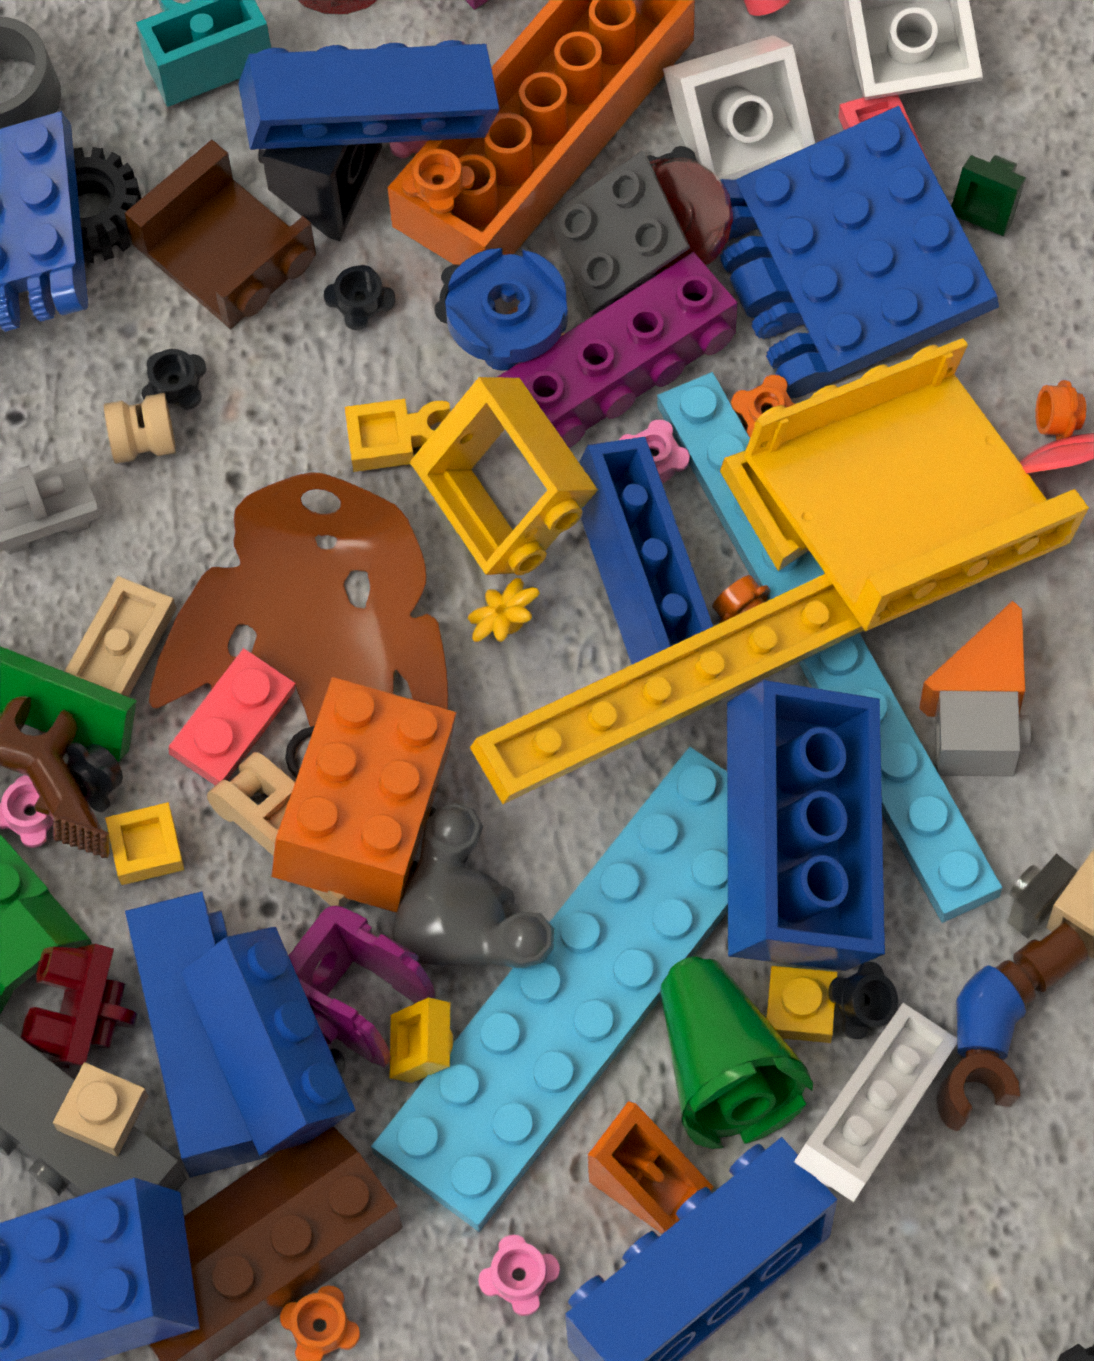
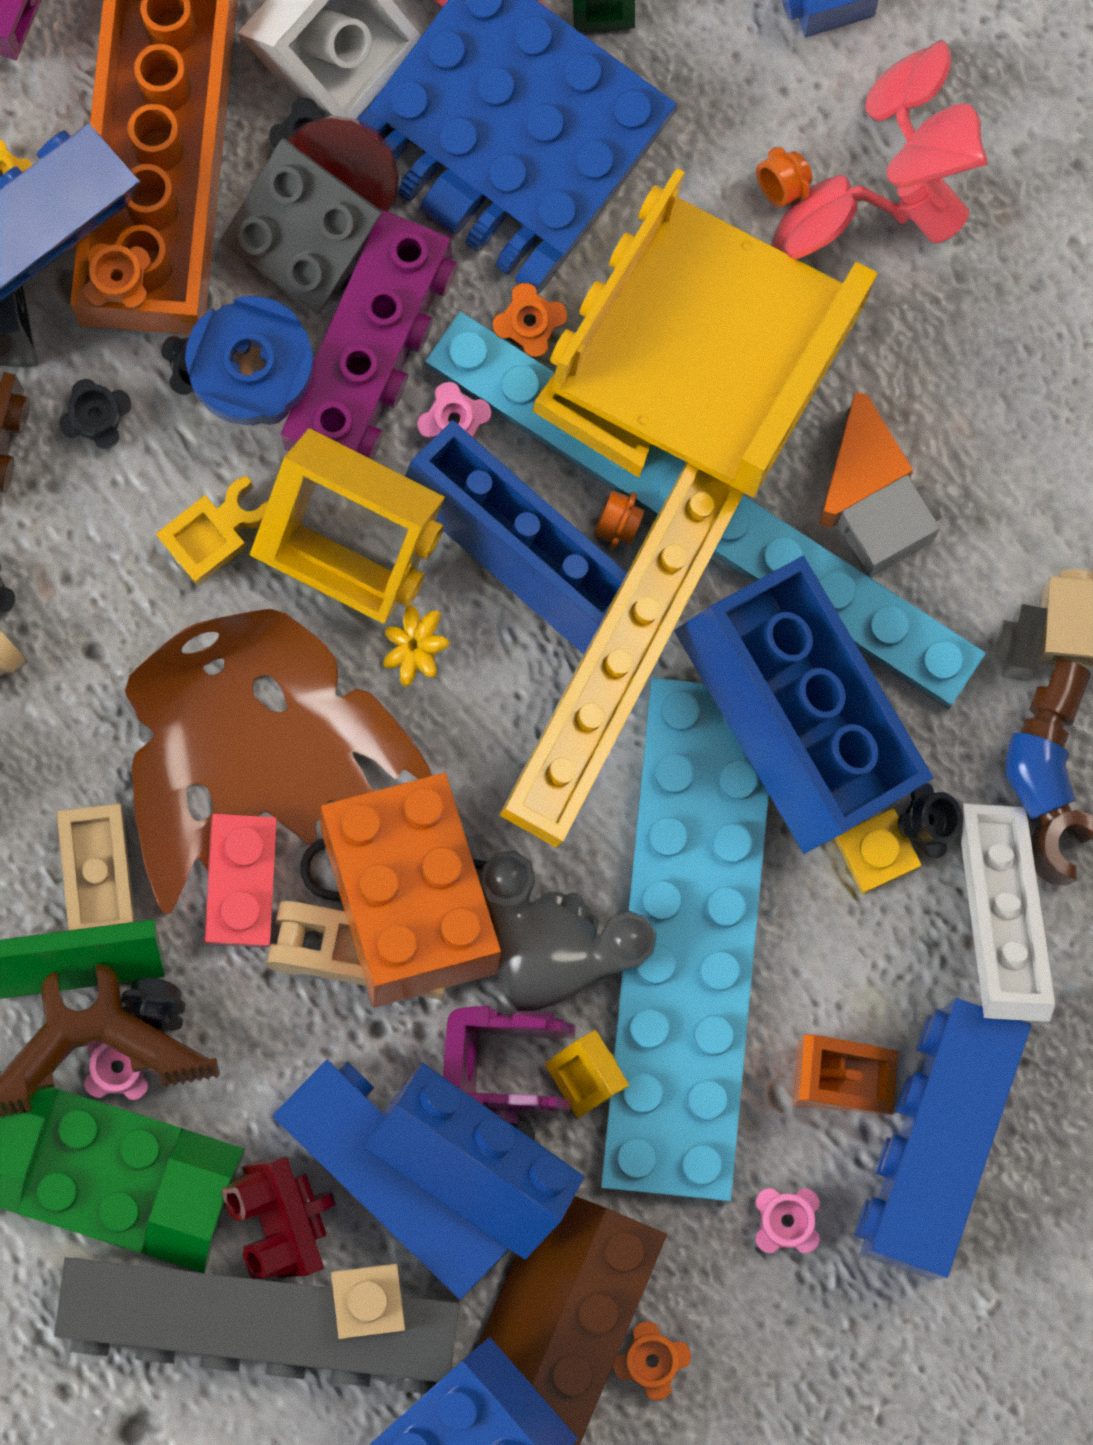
camera: 35 degrees left, 15 degrees up
yellow plate [105,802,185,885] -> none
green cone [660,956,814,1149] -> none

